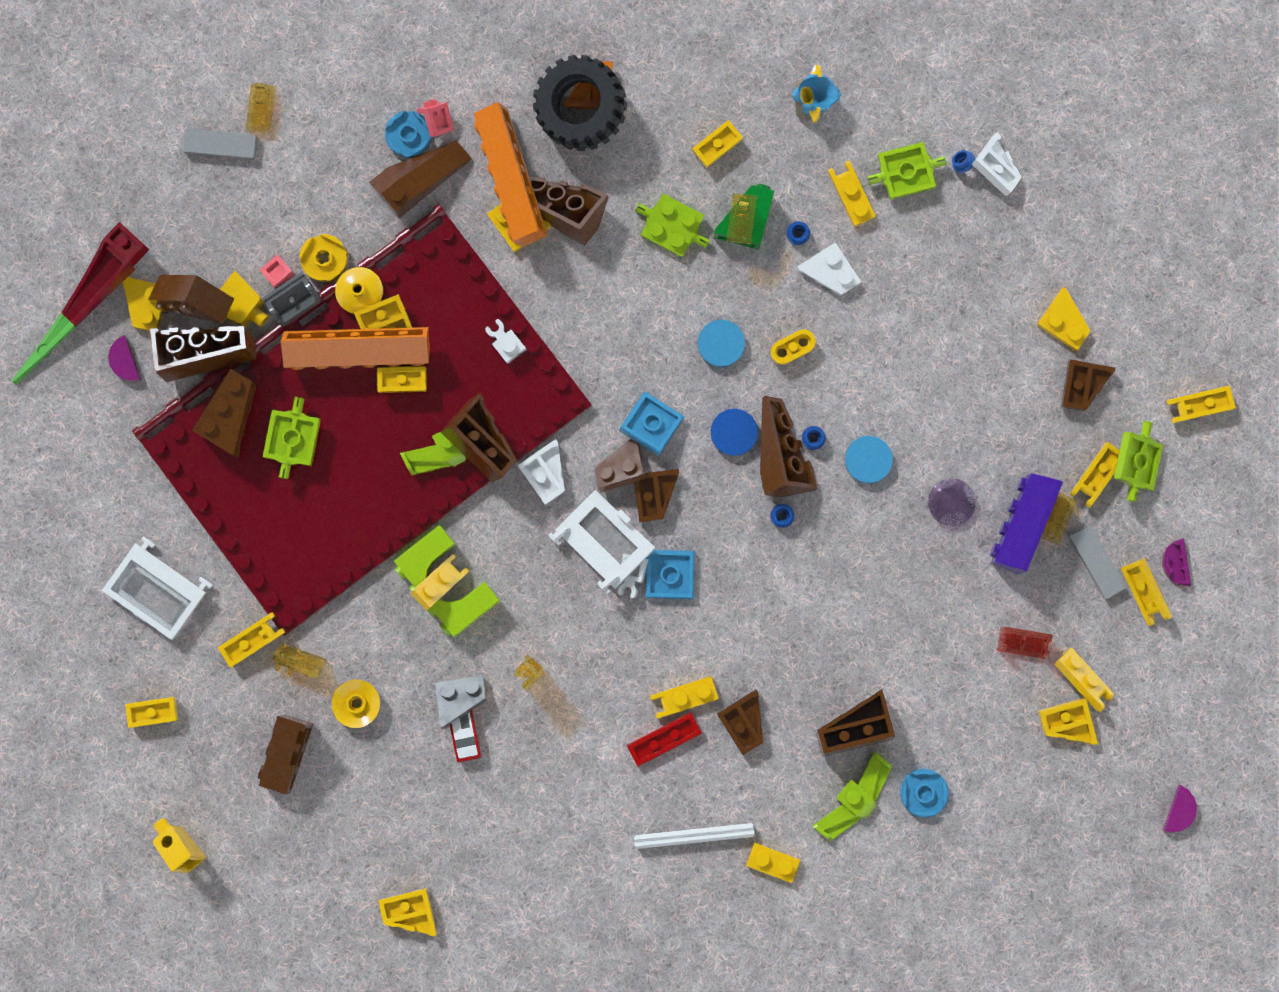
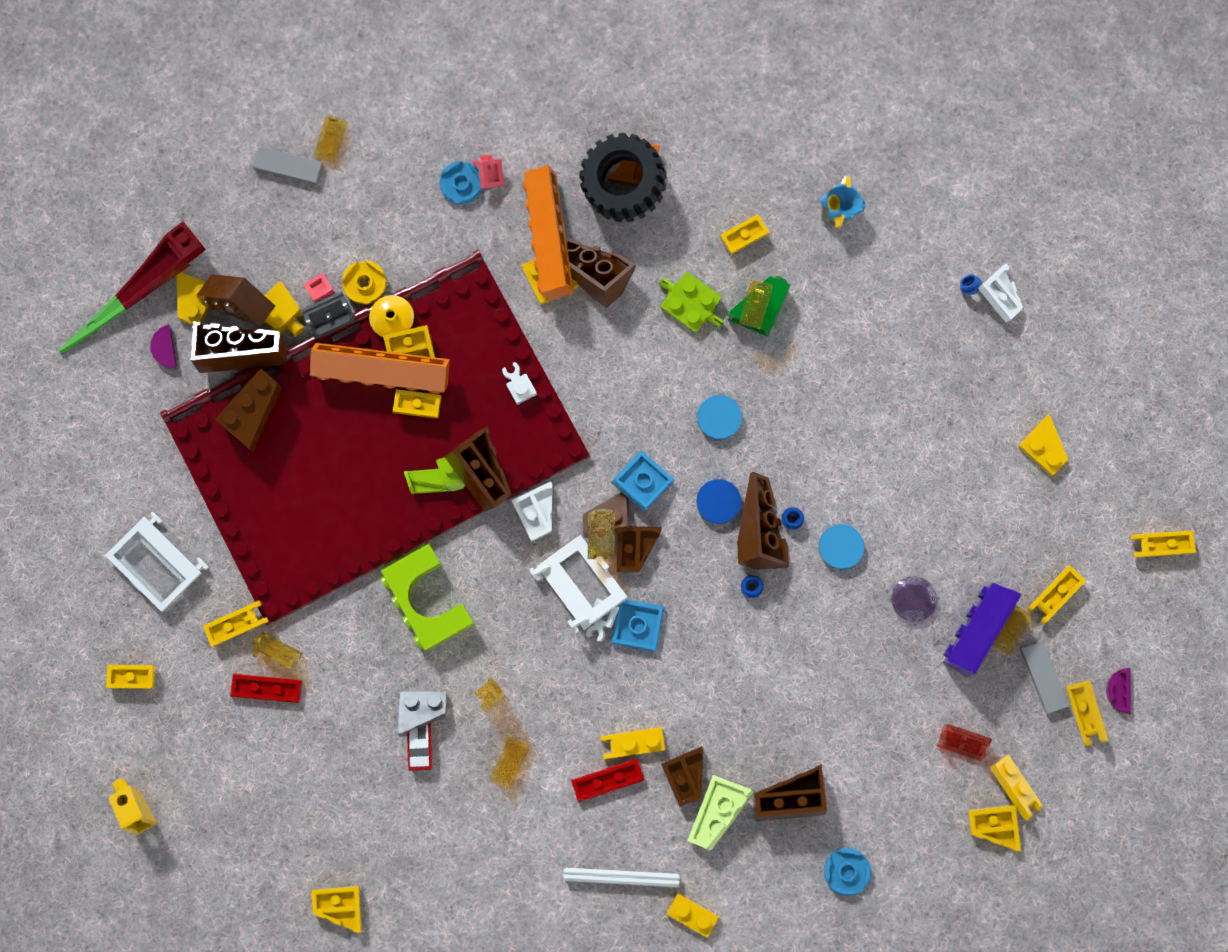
camera: 10 degrees right, 5 degrees down
reddish brown wedge [258,715,314,795] -> none
lime plate [263,397,321,479] -> none
yellow dish [332,679,380,728] -> none
reddish brown wedge [369,140,472,218] -> none
yellow hinge [410,554,469,611] -> none
yellow plate [770,329,816,365] -> none
blue plate [786,221,810,245] -> none
white wing [797,243,861,296] -> none
lime plate [812,751,892,842] -> none
yellow hinge [827,160,876,228] -> none
lime plate [867,142,947,201] -> none
reddish brown wing [1061,359,1116,411] -> none
lime plate [1114,421,1163,502] -> none
magenta tile [1163,784,1197,833] -> none
none -> red tile [230,673,303,704]
none -> clear yellow plate [490,737,531,789]
none -> clear yellow hinge [587,509,615,559]
none -> yellowish green wing [688,775,756,850]

